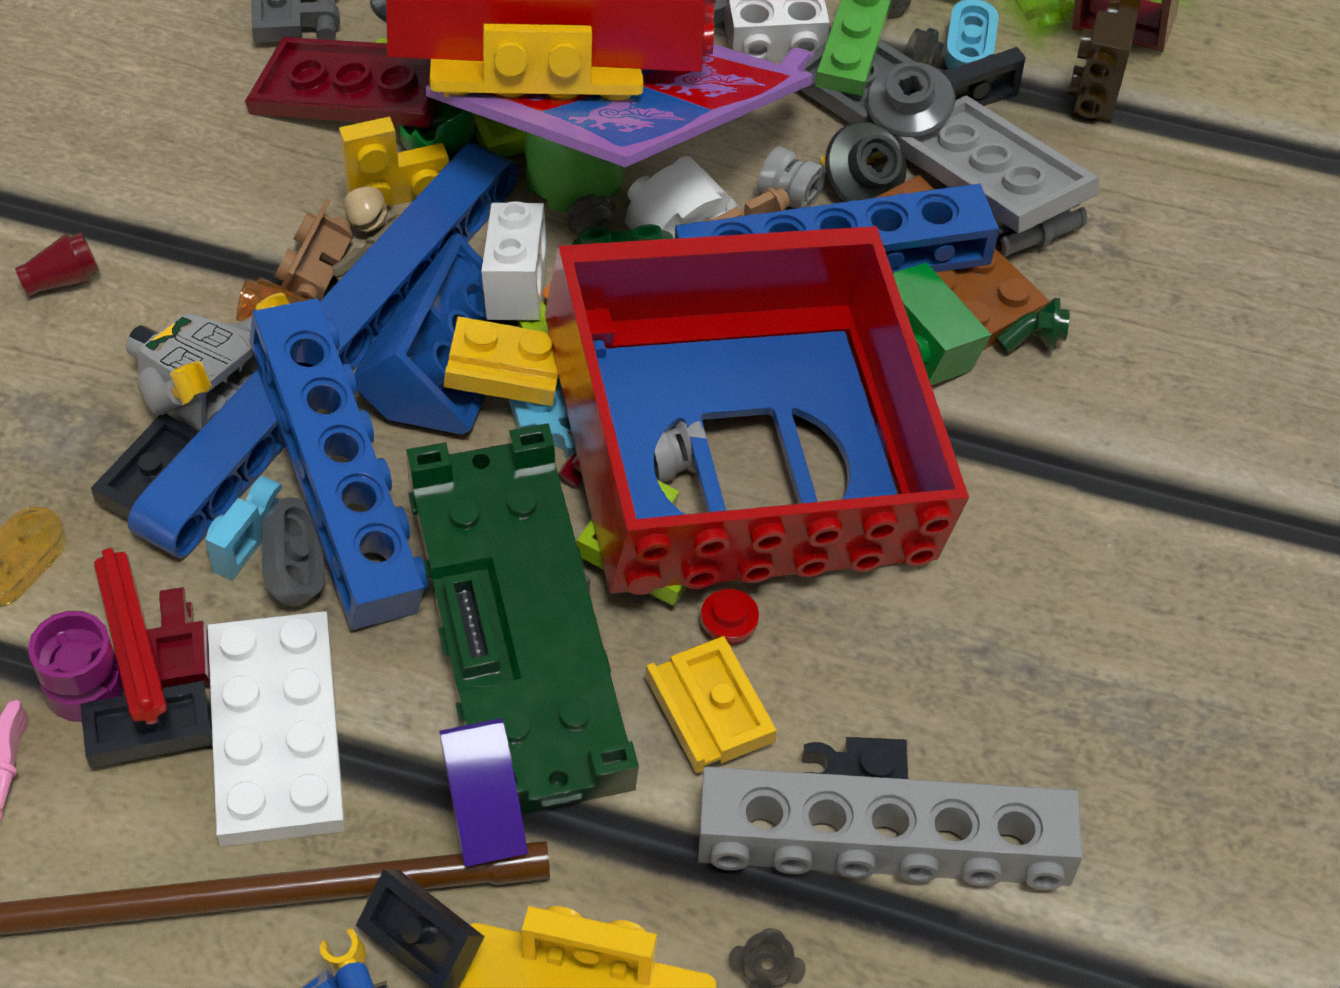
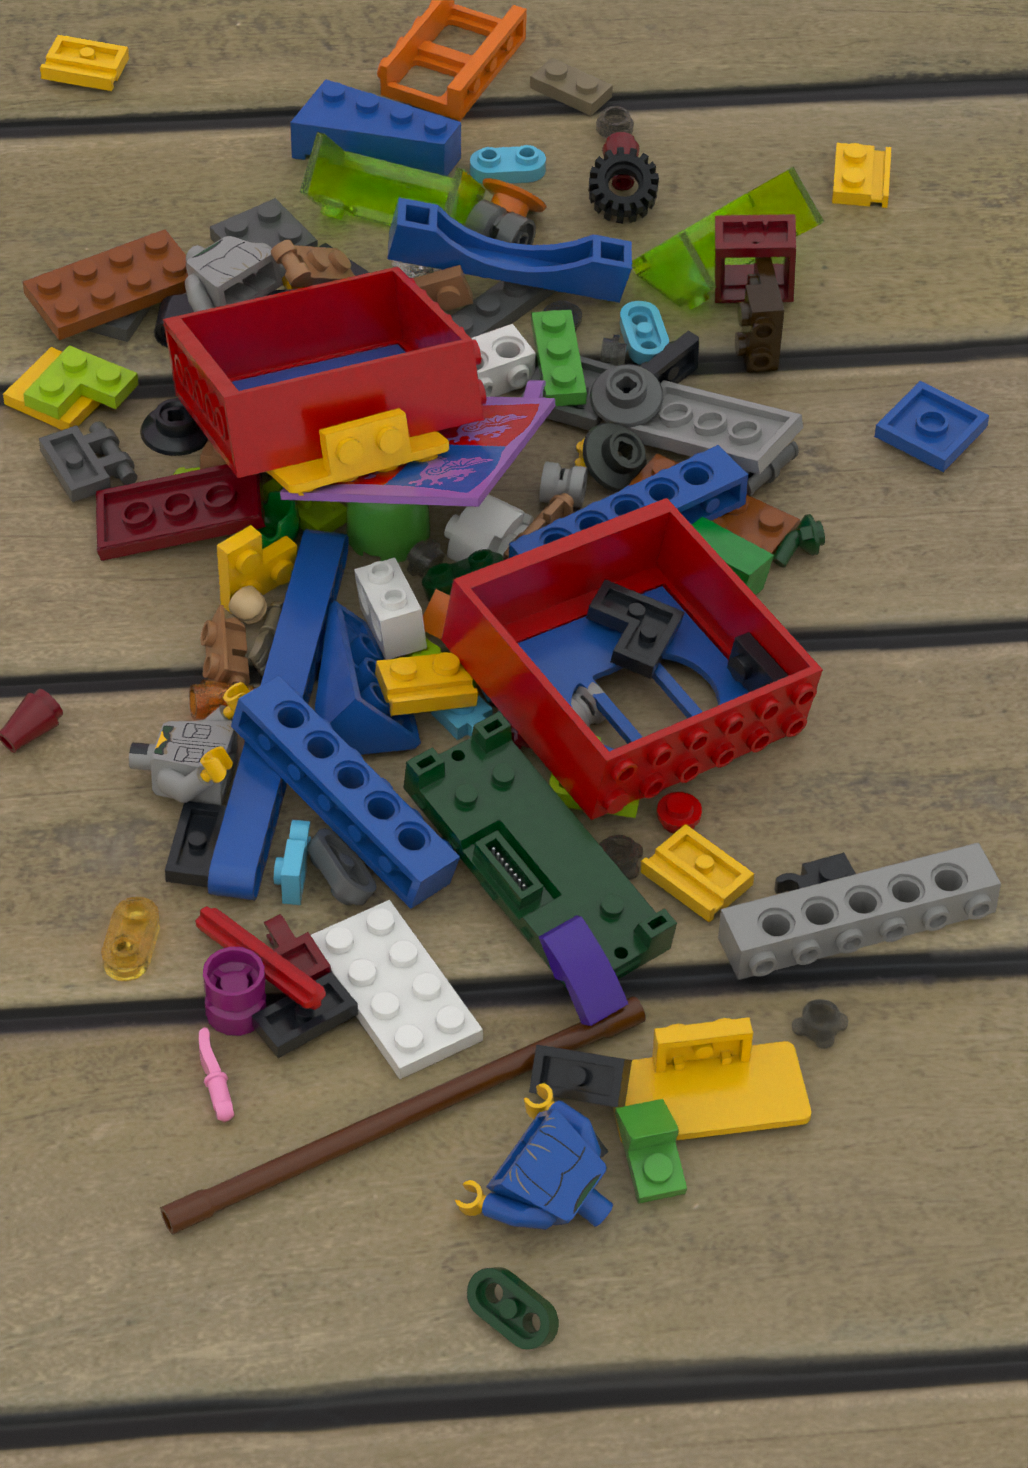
camera: 20 degrees left, 5 degrees down
none -> black plate [586,579,685,679]
none -> clear smoke plate [599,835,643,880]
none -> black plate [727,632,789,692]
none -> blue plate [874,381,989,472]

